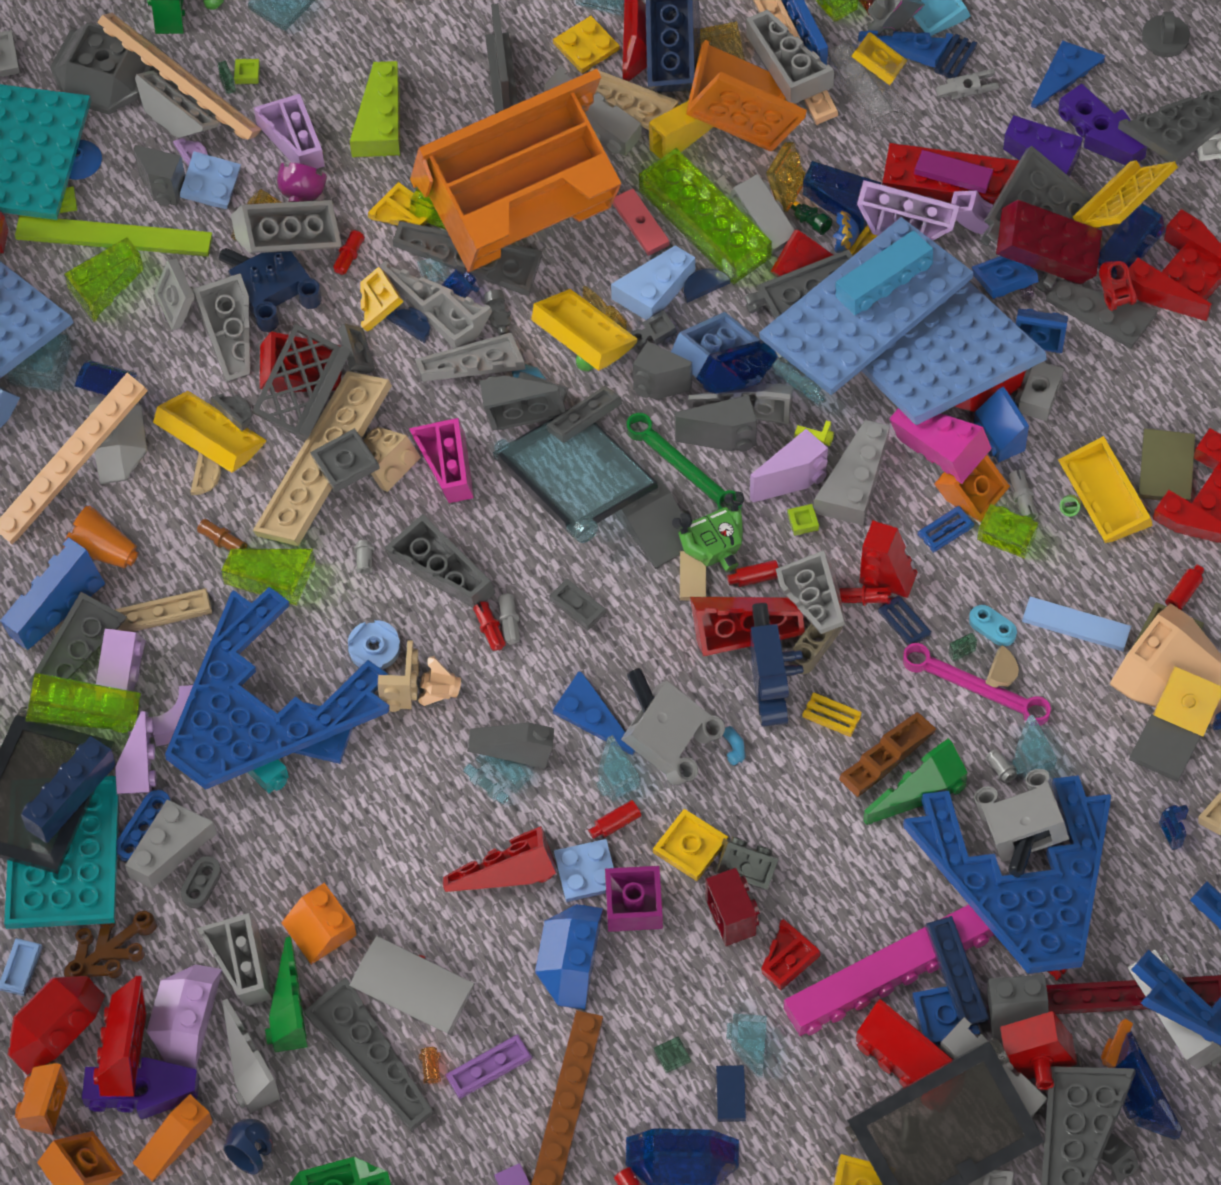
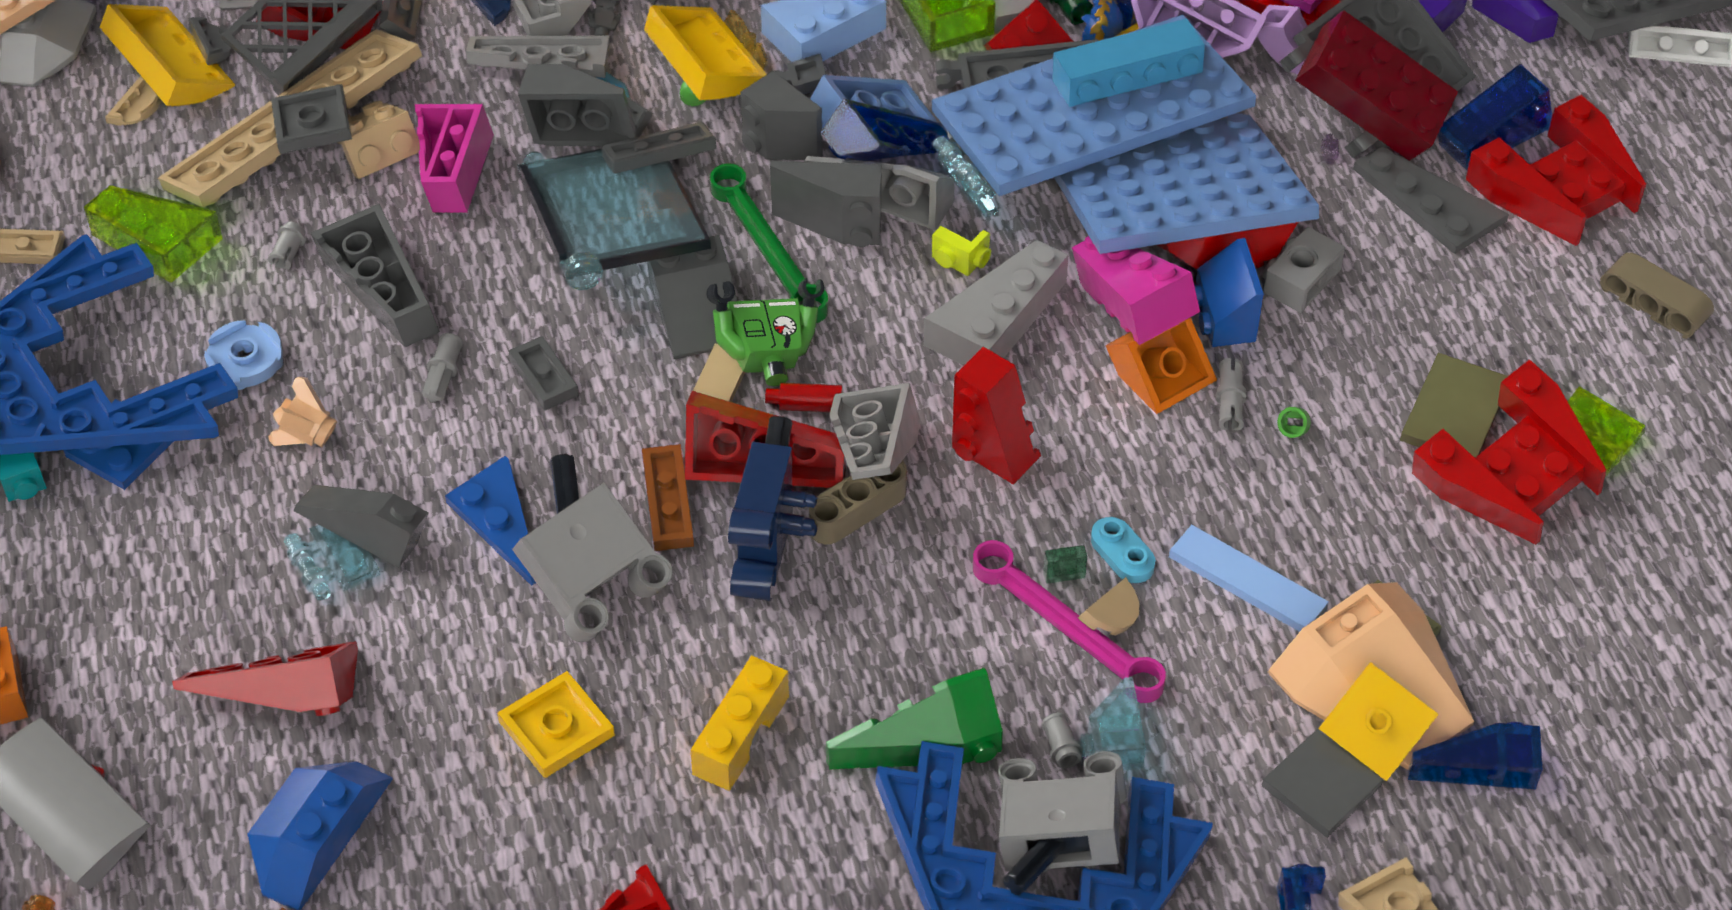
camera: 15 degrees right, 10 degrees down
dark orange pin [197,518,247,557] -> none
tan bracket [378,640,419,712] -> none
red axle [473,601,506,651] -> none
light blue plate [554,839,614,902] -> none
red cylinder [588,800,641,839] -> none
clear light blue slope [596,735,640,802] -> none
magenta slope [605,866,663,932] -> none
dark blue tile [684,268,730,303] -> none
dark red brick [705,868,760,946] -> none
pearl dark grey bracket [715,836,779,890] -> none
dark azure arm [723,726,746,765] -> none
lavender slope [750,429,828,503] -> none
lime plate [787,504,819,536] -> none
yellow tile [802,692,862,737] -> none
red axle [839,585,891,606] -> none
dark orange slope [839,712,936,797] -> none
dark blue tile [878,595,932,645] -> none
blue tile [917,506,975,553] -> none
blue plate [972,256,1039,299] -> none
clear neon green brick [977,504,1039,559] -> none
blue slope [1016,308,1068,353] -> none
yellow slope [1058,436,1153,543] -> none
yellow fence [1073,160,1178,229] -> none
red piece [1099,261,1136,311] -> none
red cylinder [1165,565,1205,610] -> none
none -> dark orange plate [642,444,694,551]
none -> yellow arch [690,655,789,791]

